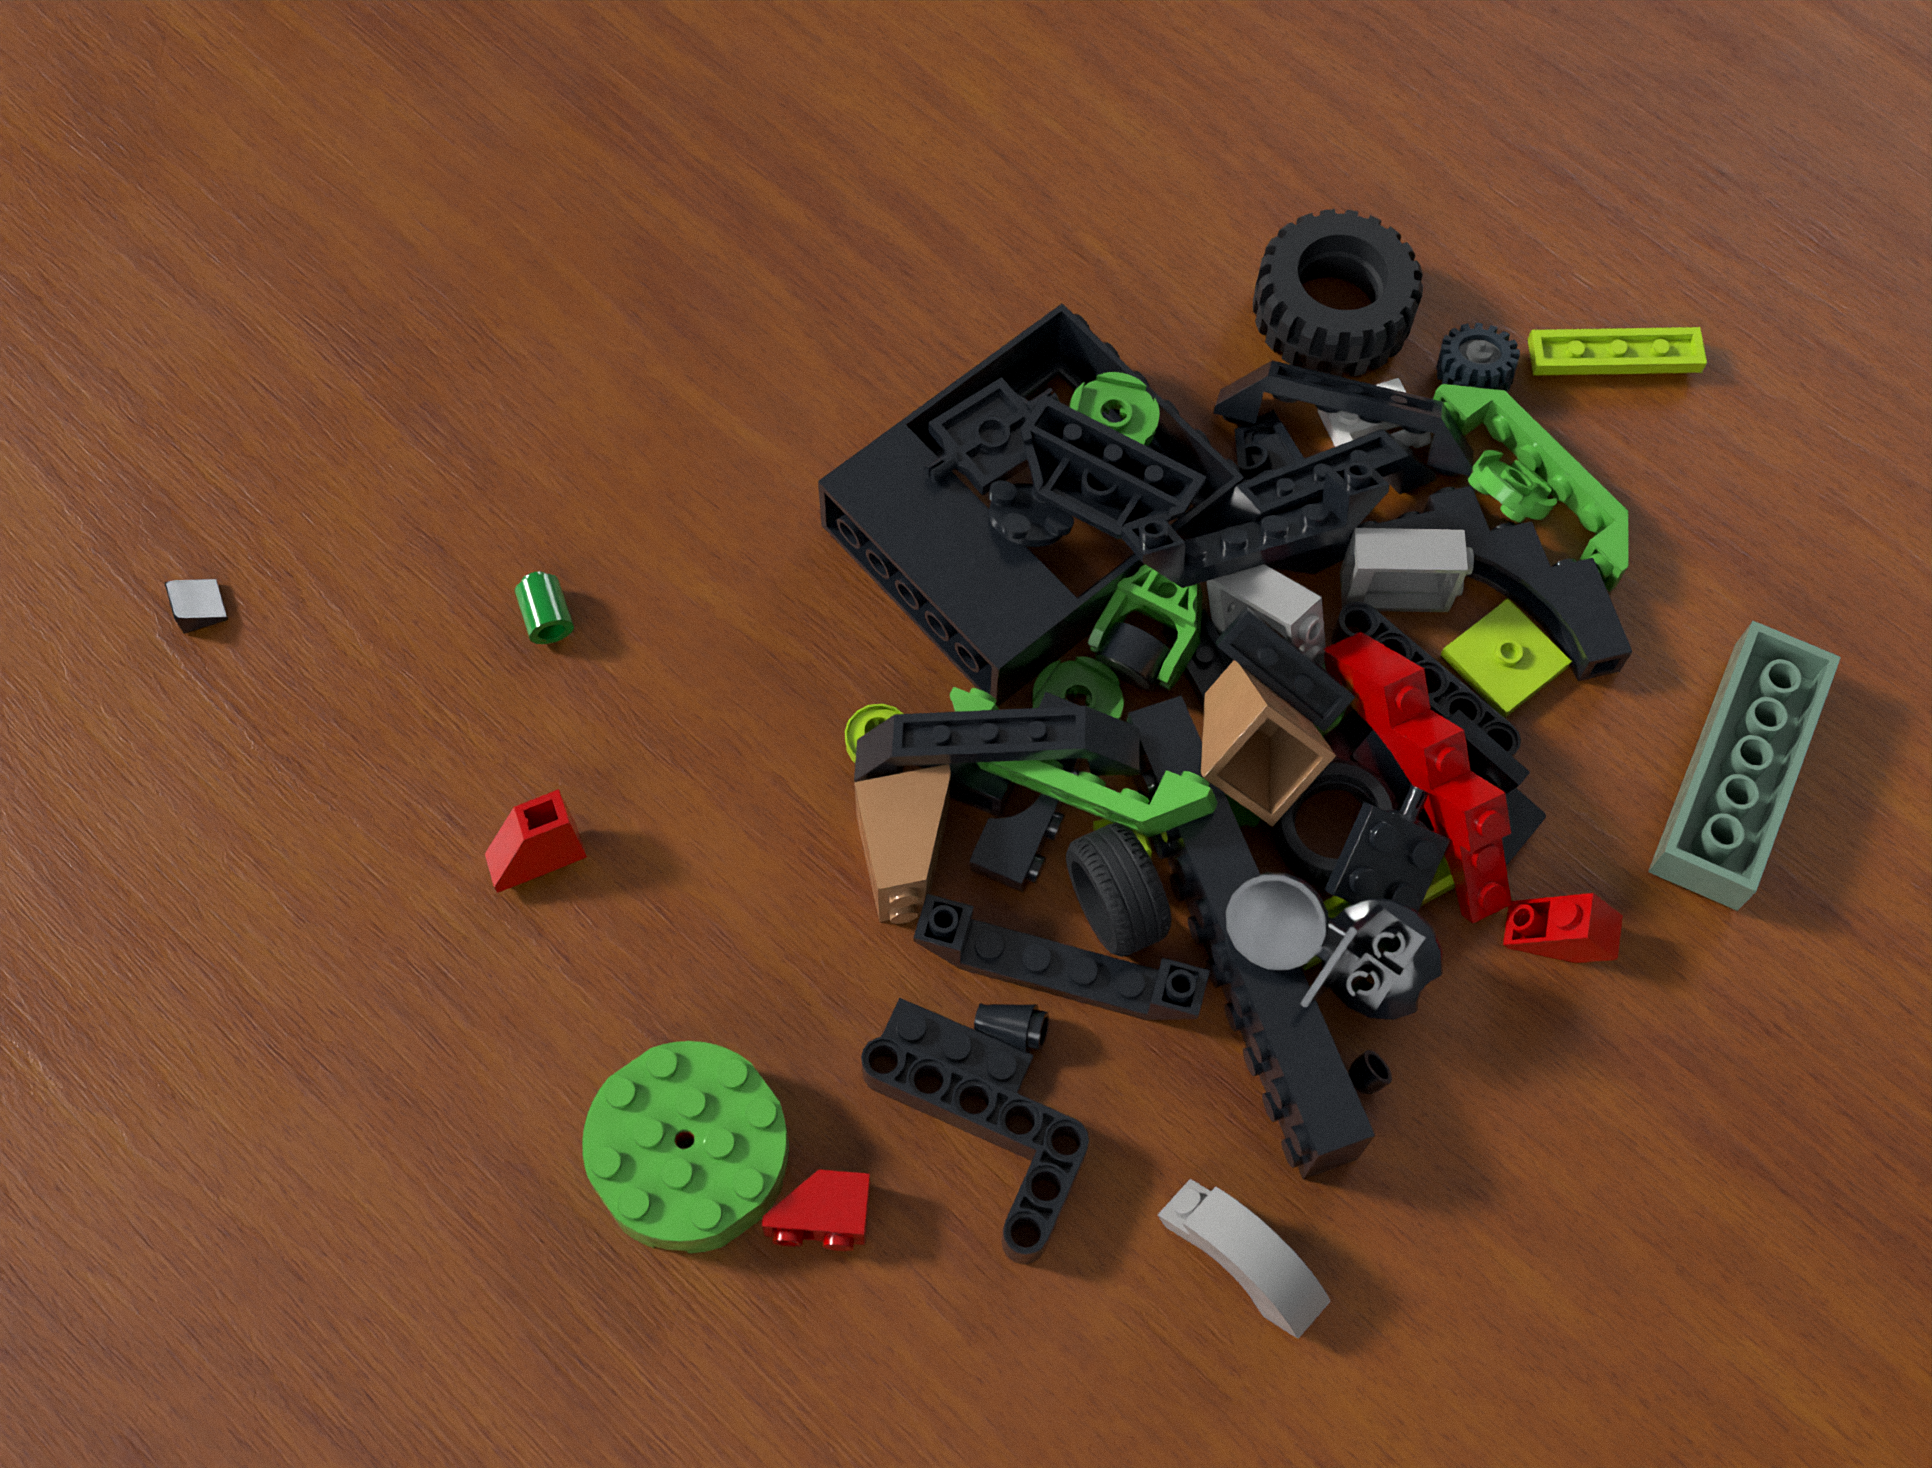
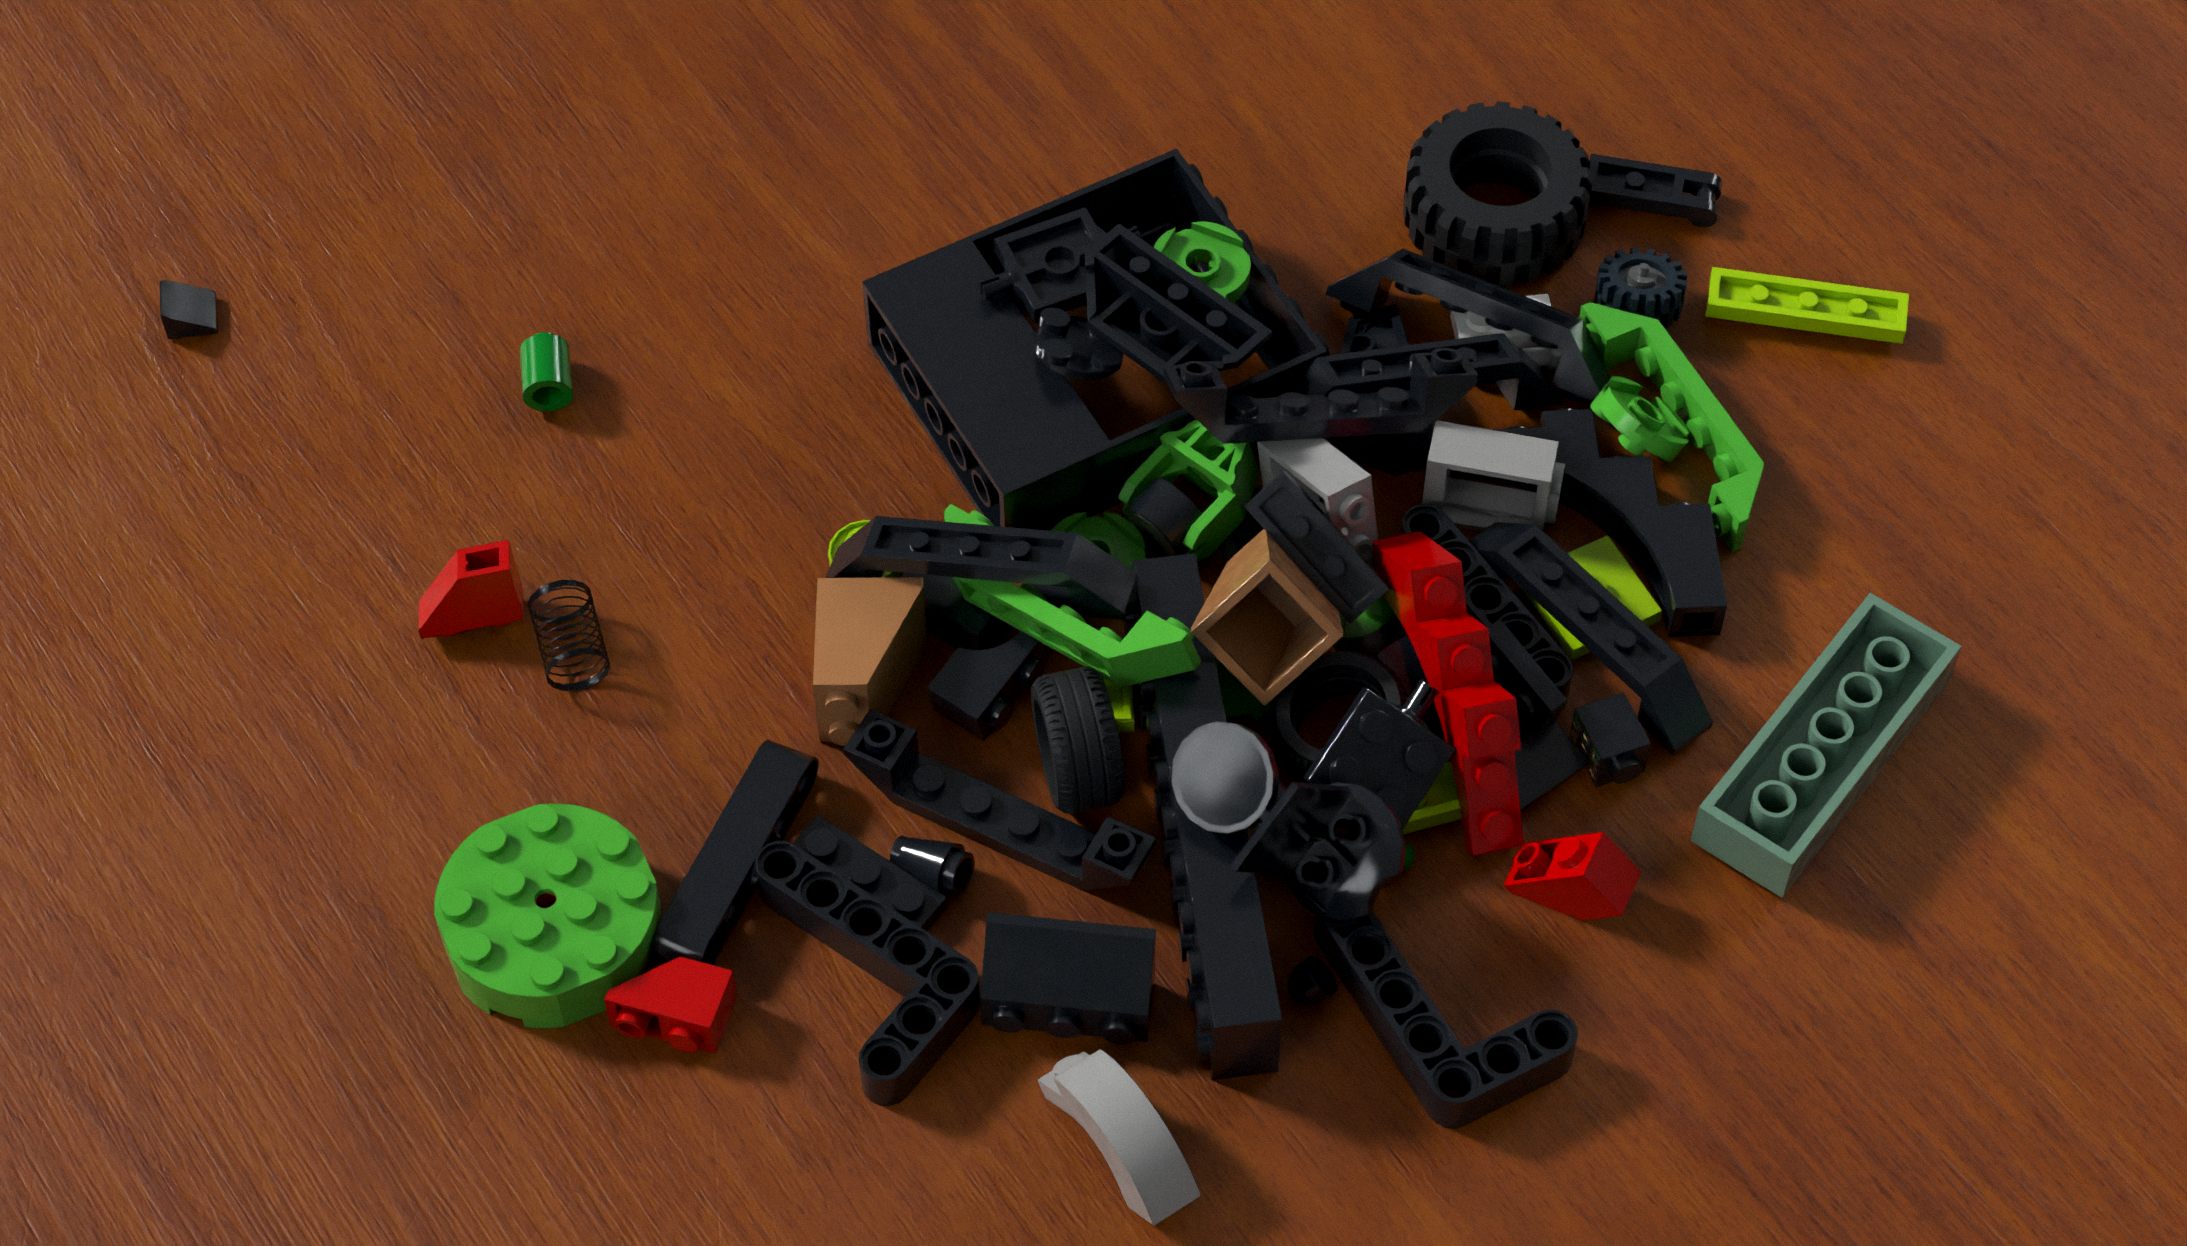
camera: 15 degrees right, 10 degrees down
none -> black piece [527,580,611,691]
none -> black beam [651,740,819,965]
none -> black slope [980,912,1156,1044]
none -> black beam [1313,911,1578,1129]
none -> black slope [1469,522,1713,756]
none -> black brick [1570,692,1651,787]
none -> black plate [1590,154,1722,227]

